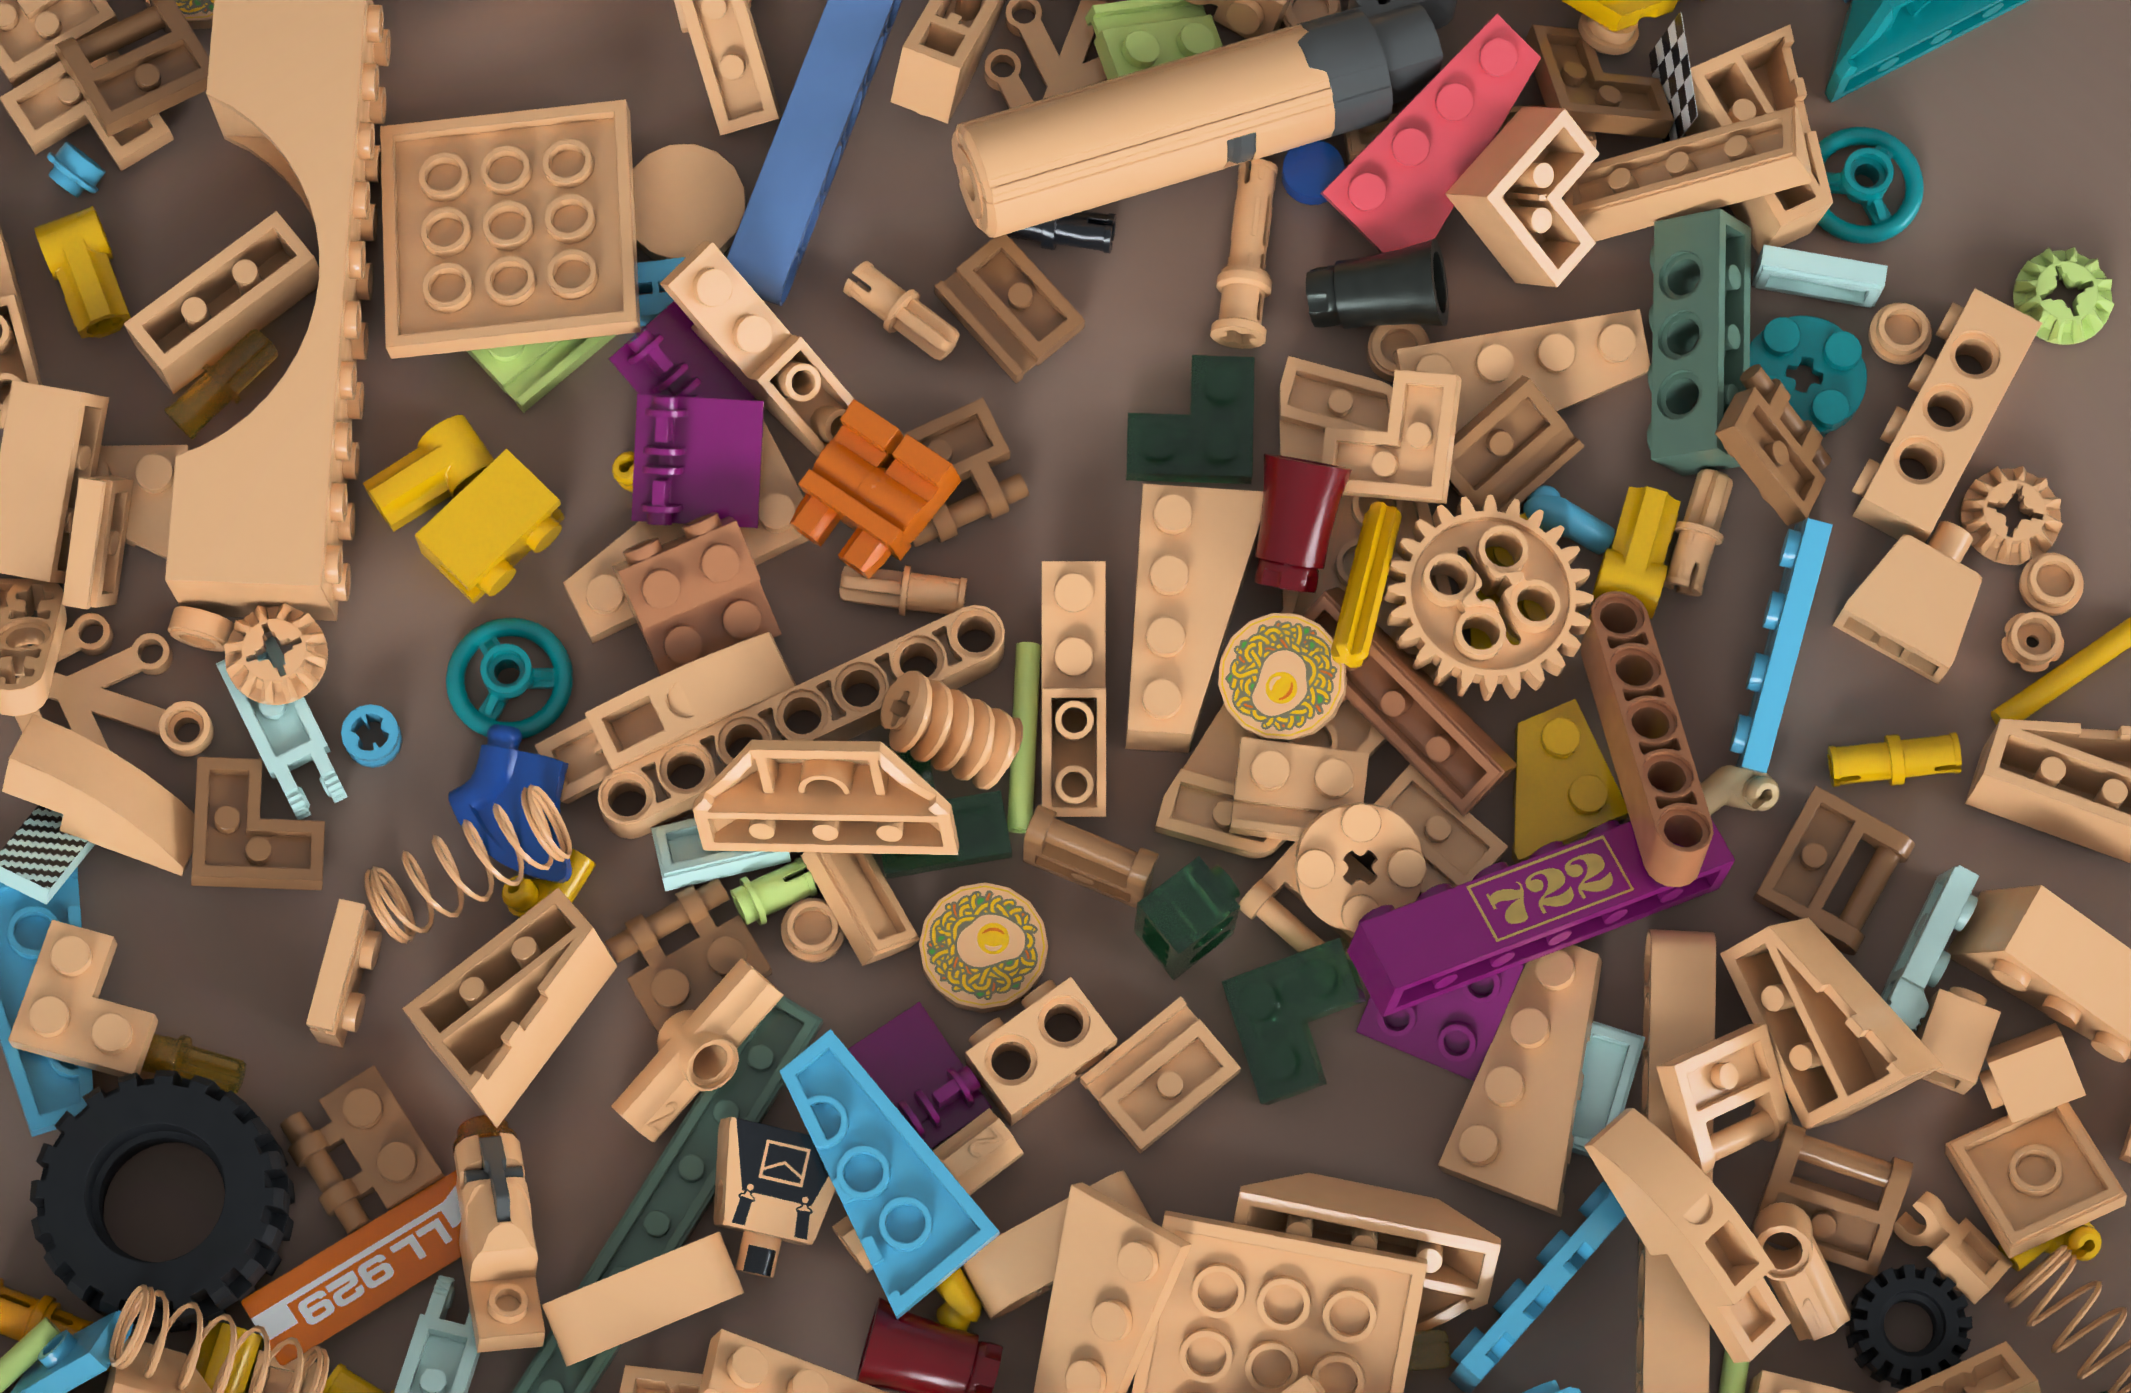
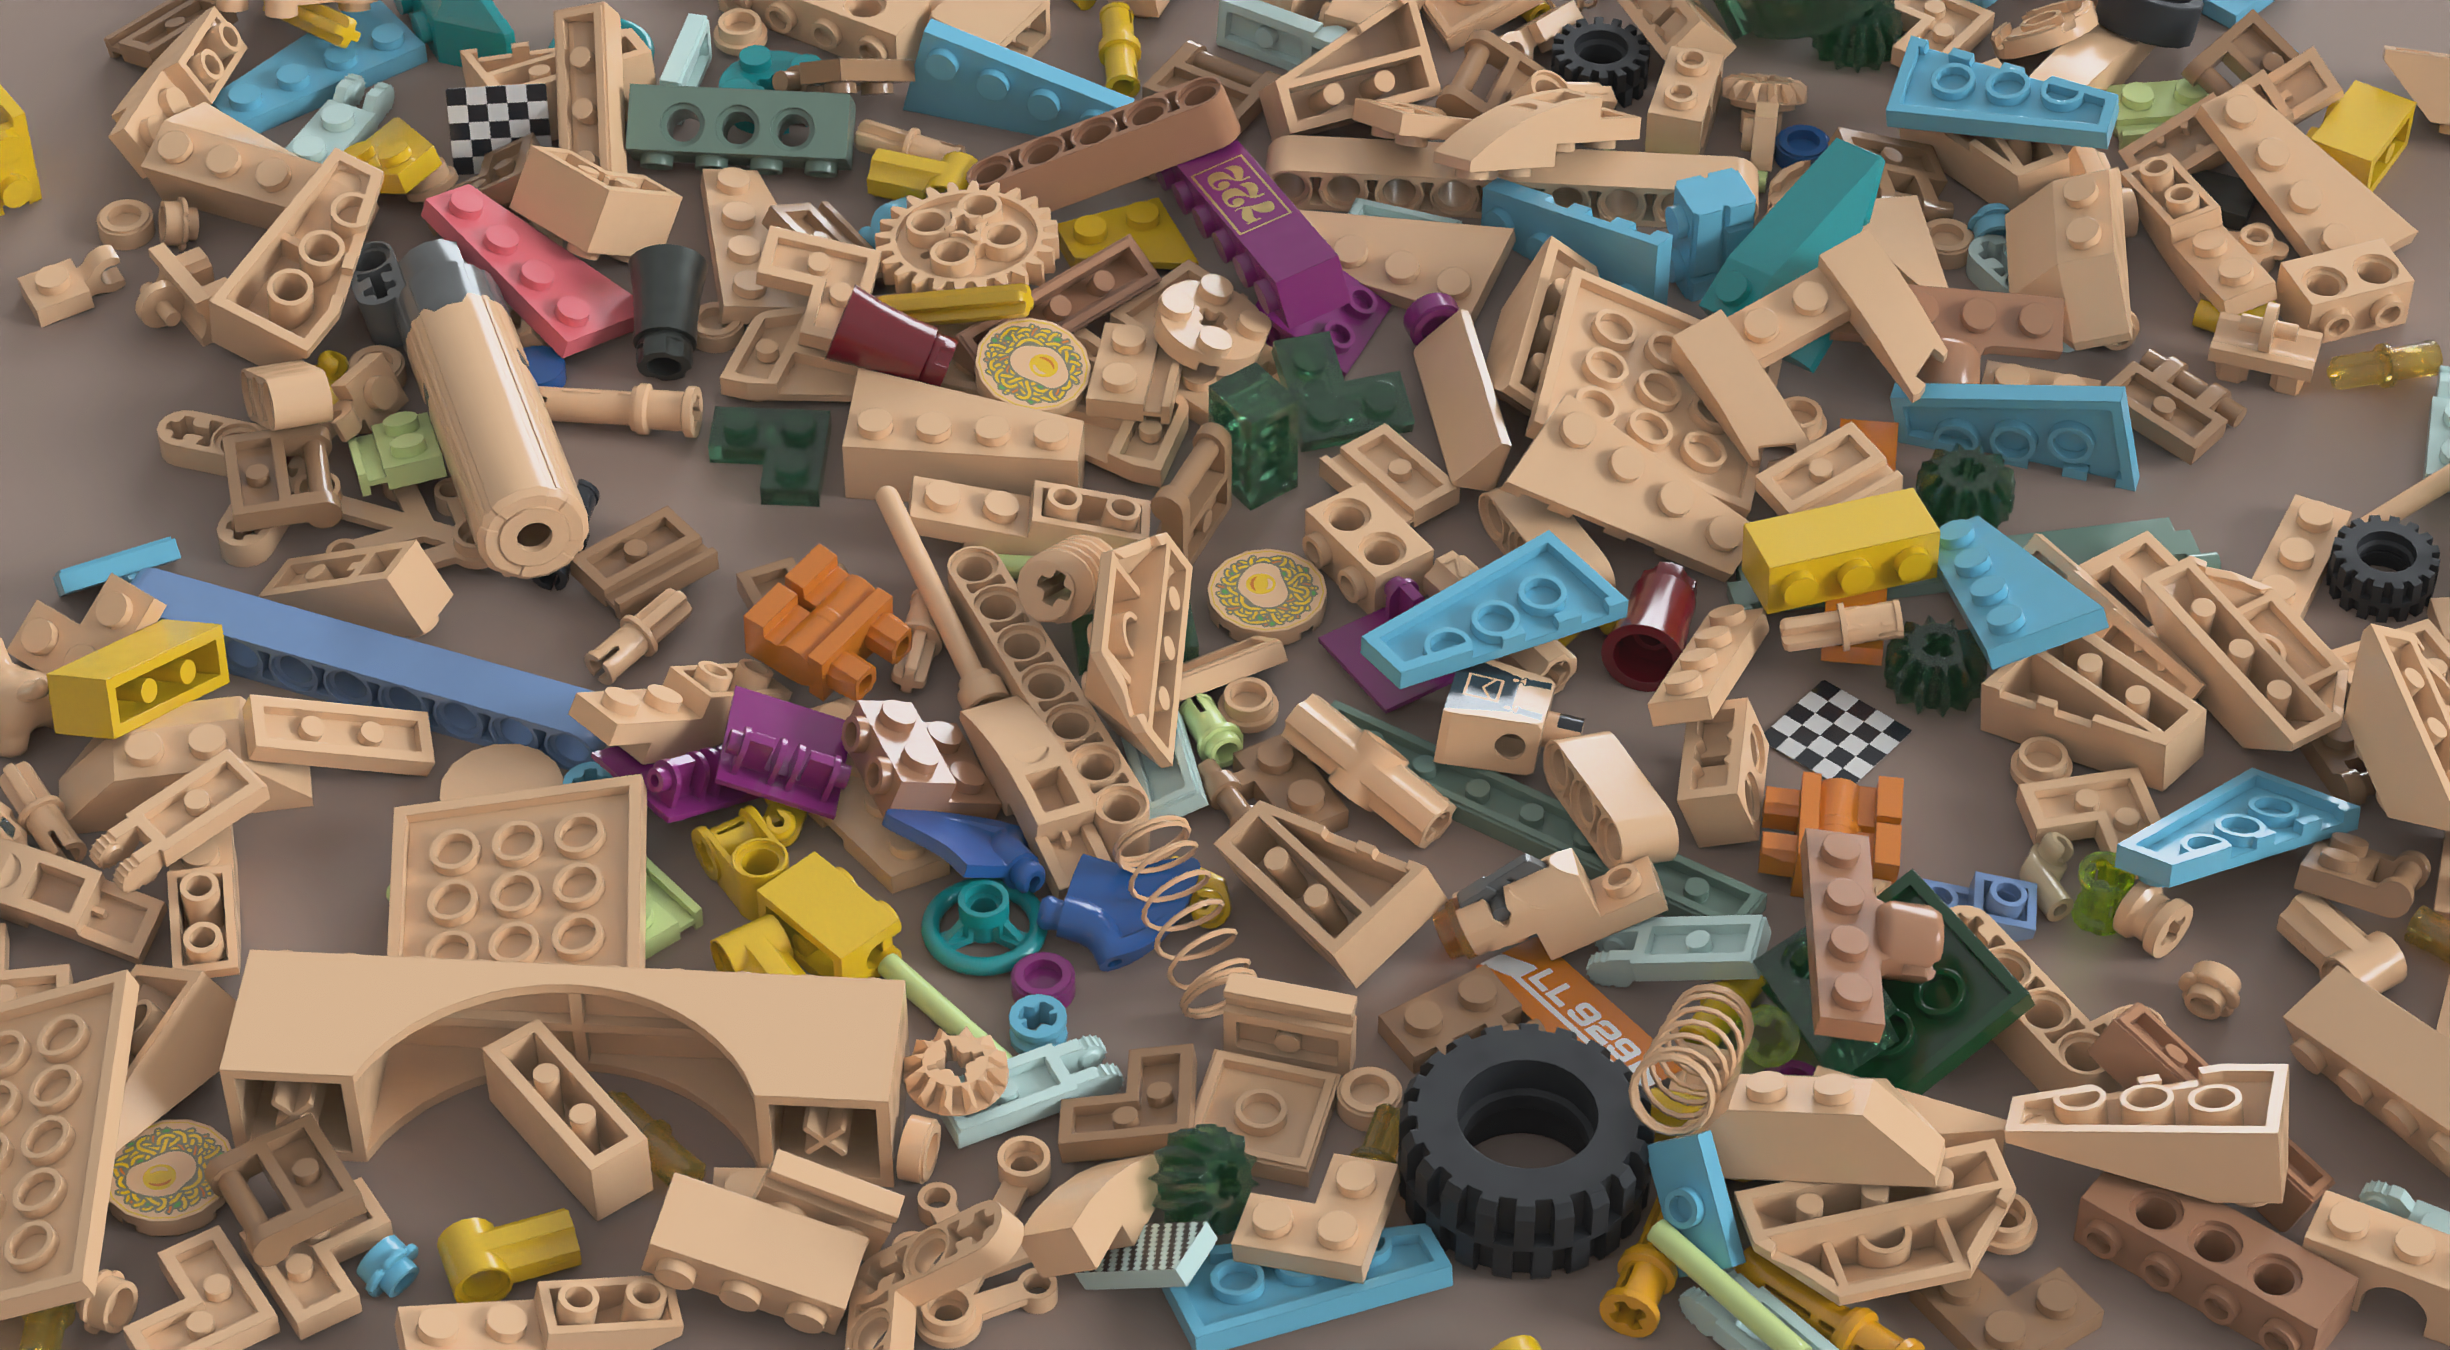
camera: 85 degrees left, 30 degrees down
none -> yellow piece [691,805,790,921]
none -> light nougat piece [875,486,1010,710]
none -> yellowish green bar [878,953,1013,1059]
none -> blue arm [882,809,1046,893]
none -> magenta tile [1011,952,1076,1008]
none -> clear green gear [1148,1124,1261,1235]
none -> light nougat tile [1180,1049,1341,1187]
none -> light nougat tile [1336,1067,1402,1132]
none -> magenta tile [1403,292,1459,346]
none -> light nougat slope [1413,309,1511,491]

